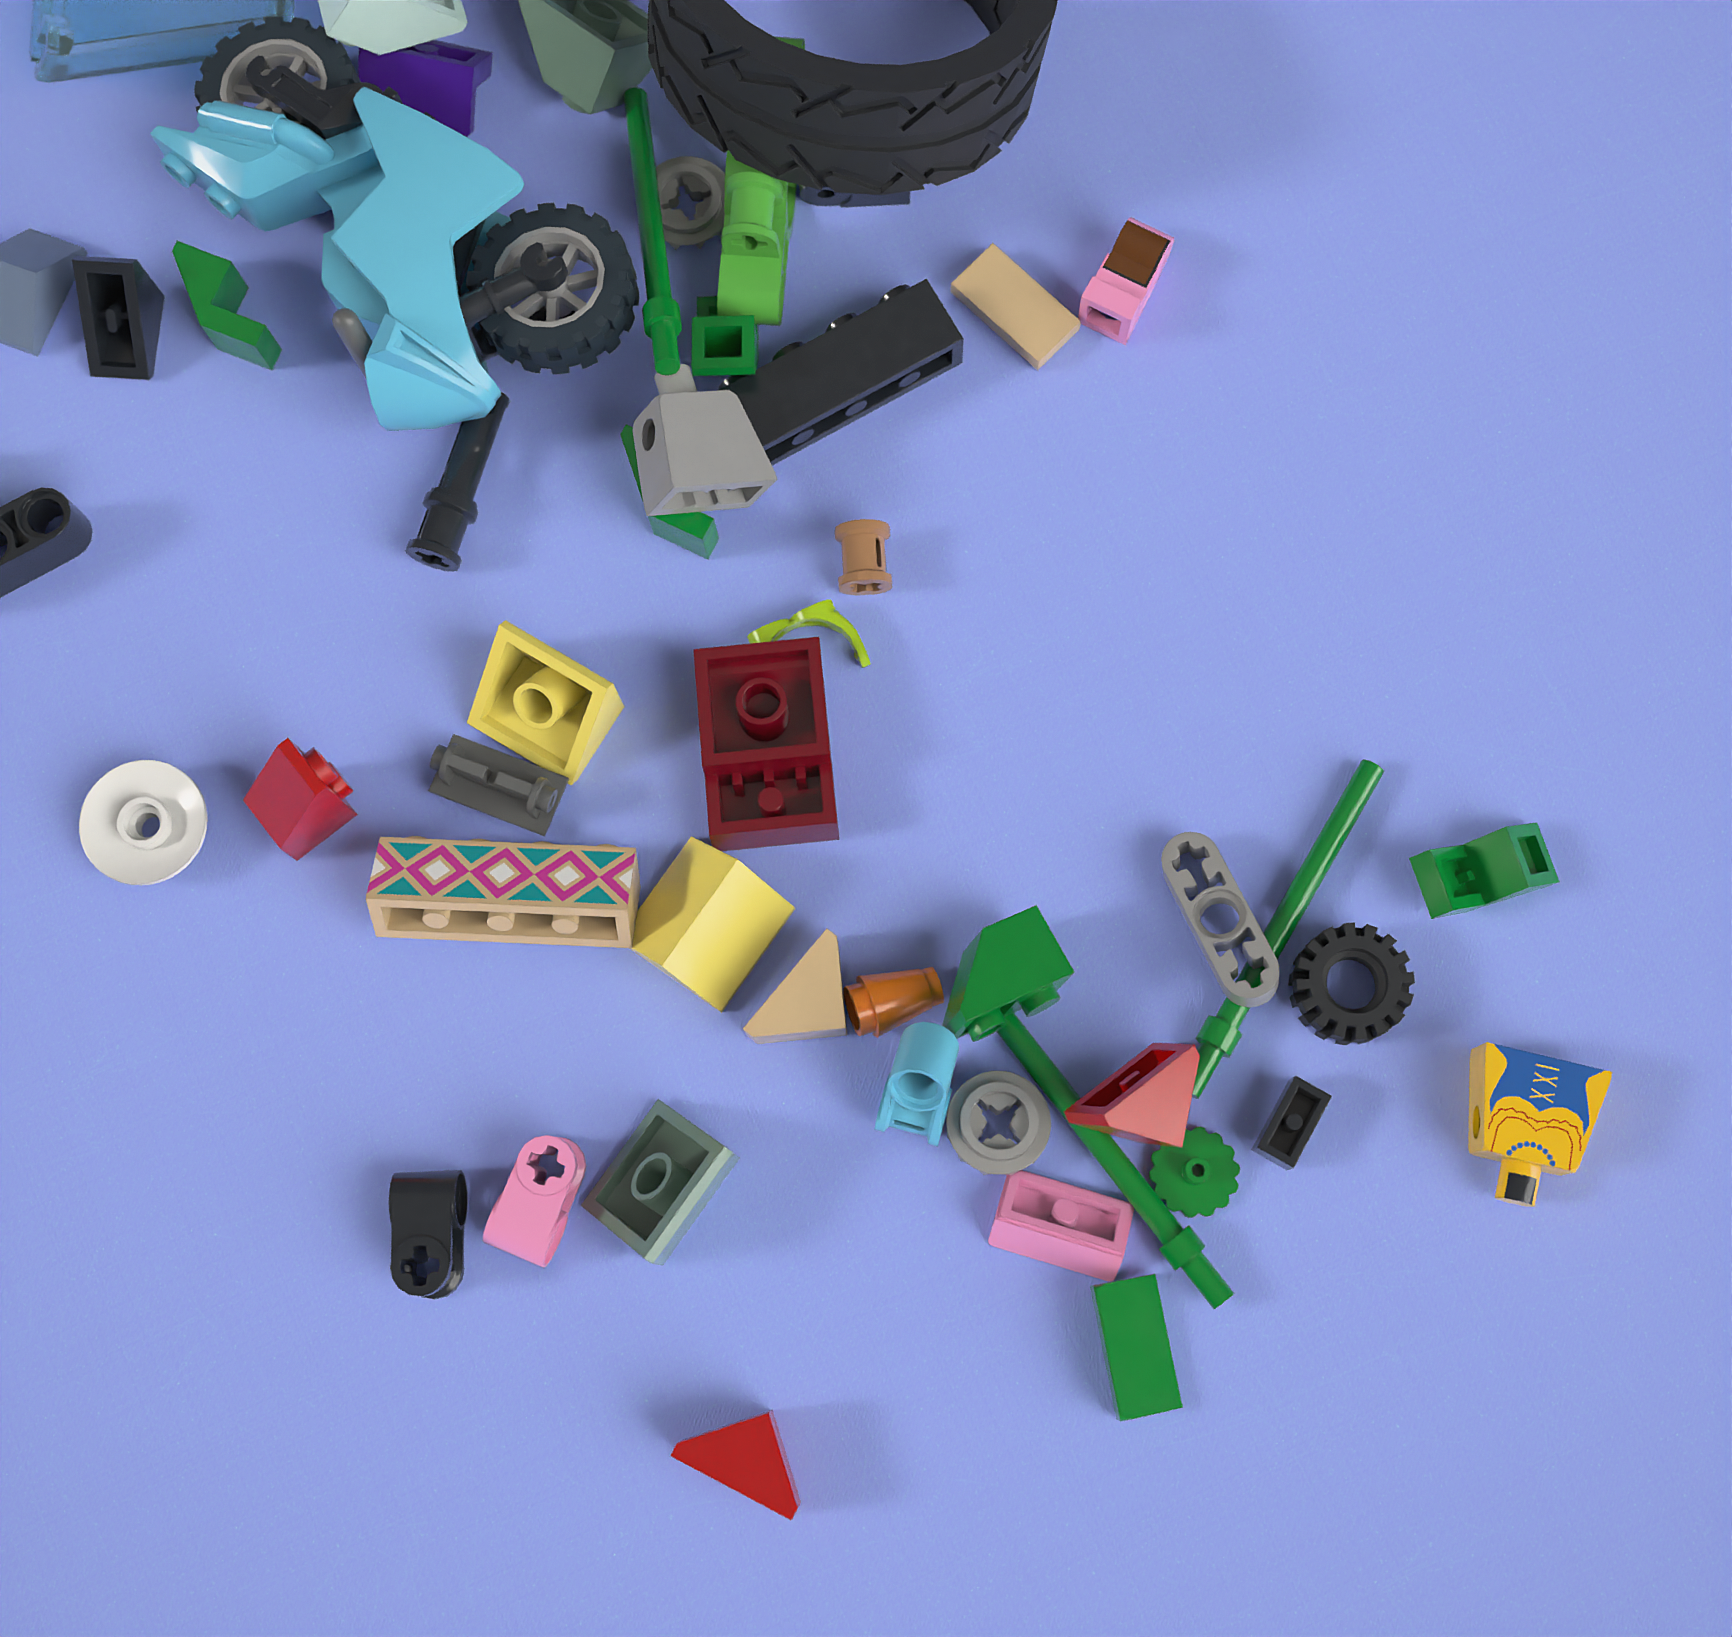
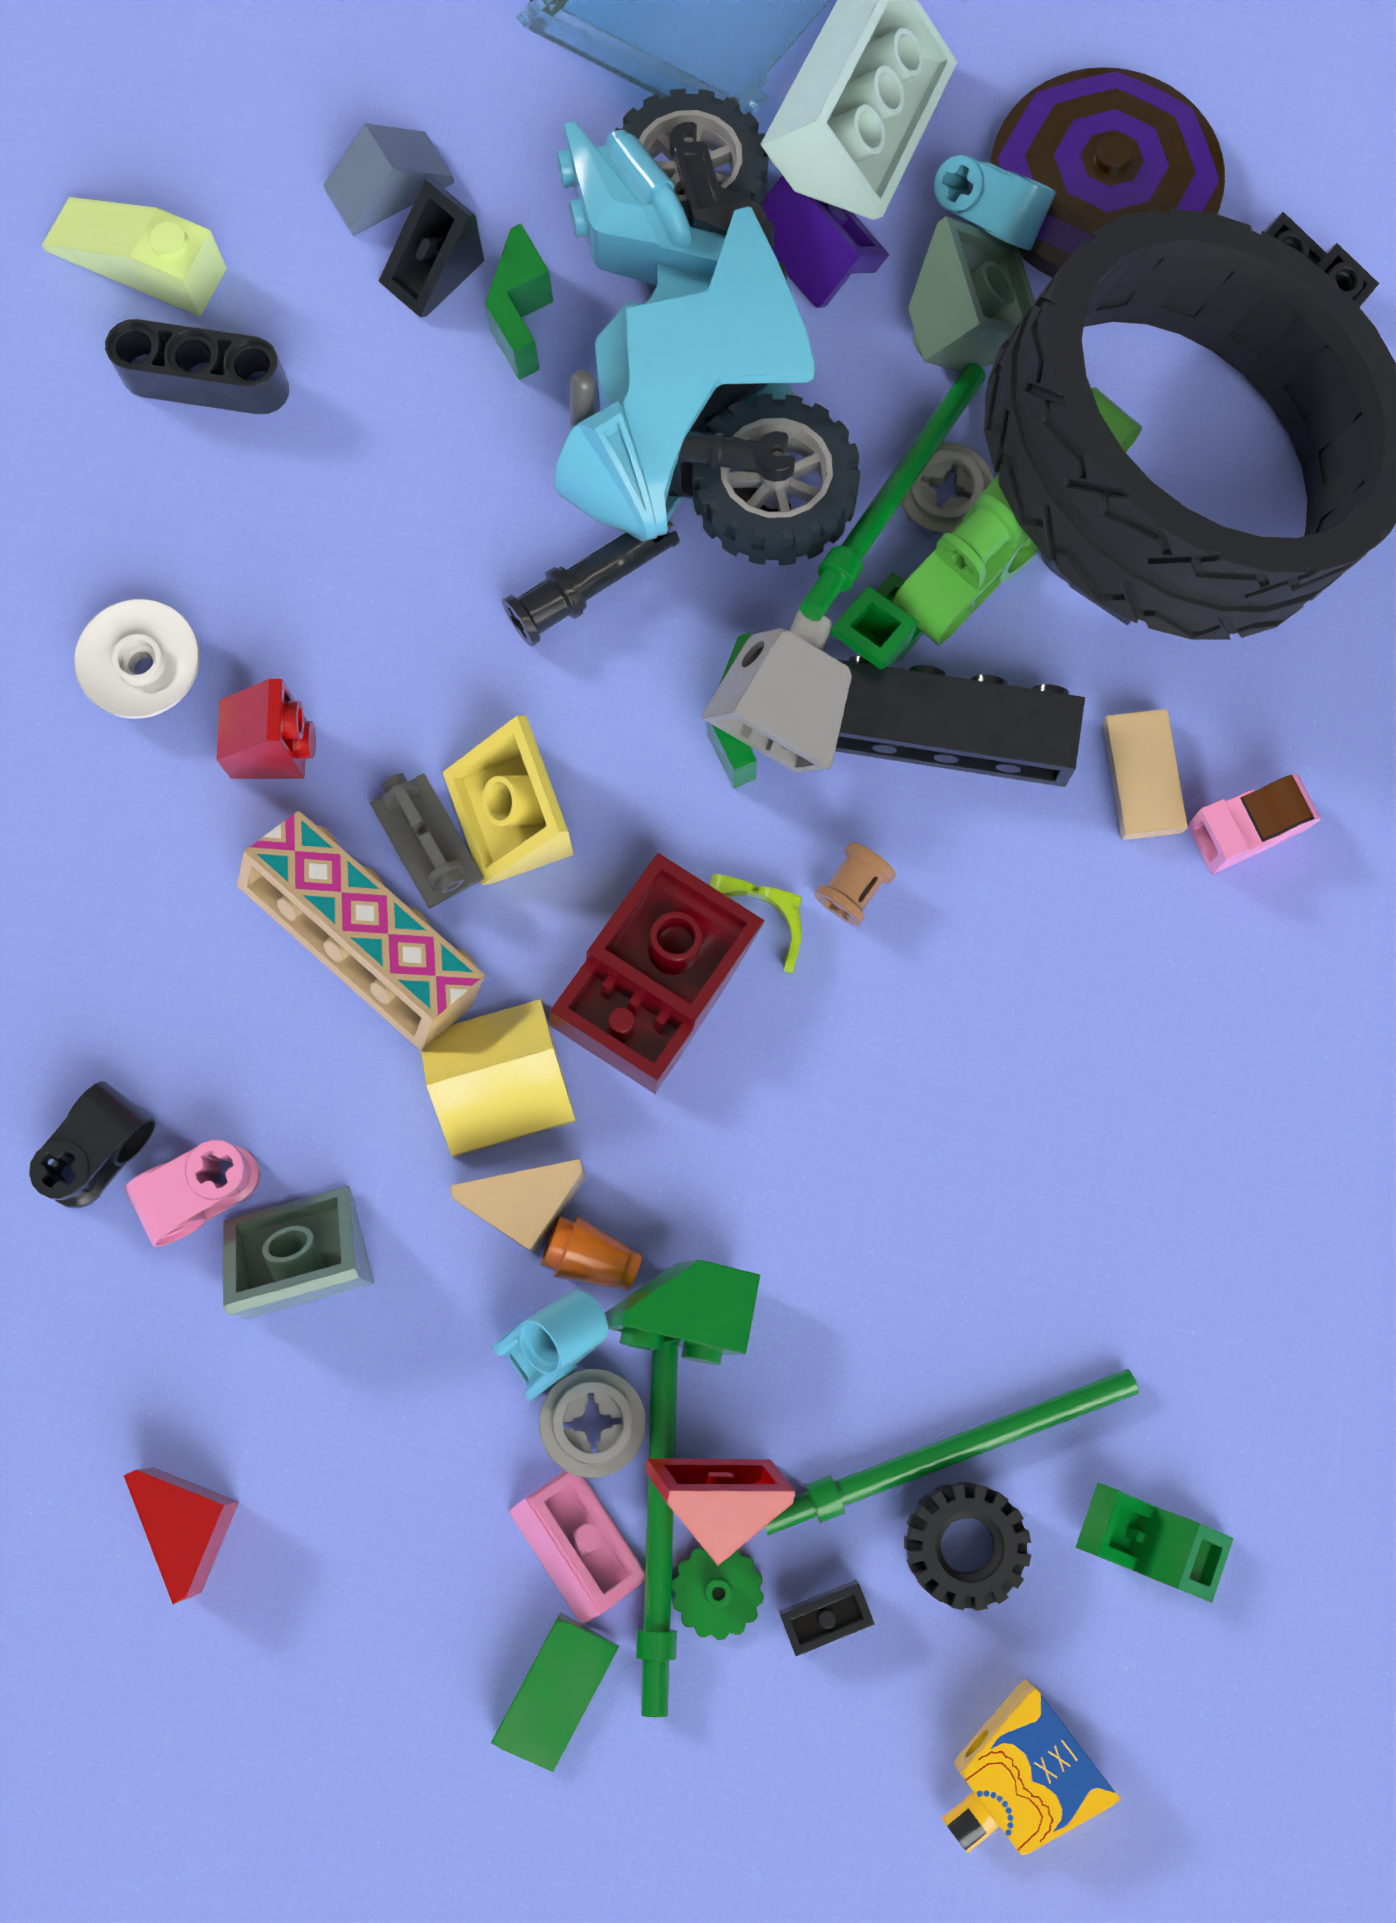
camera: 35 degrees right, 0 degrees up
light grey beam [1161,832,1279,1007] -> none

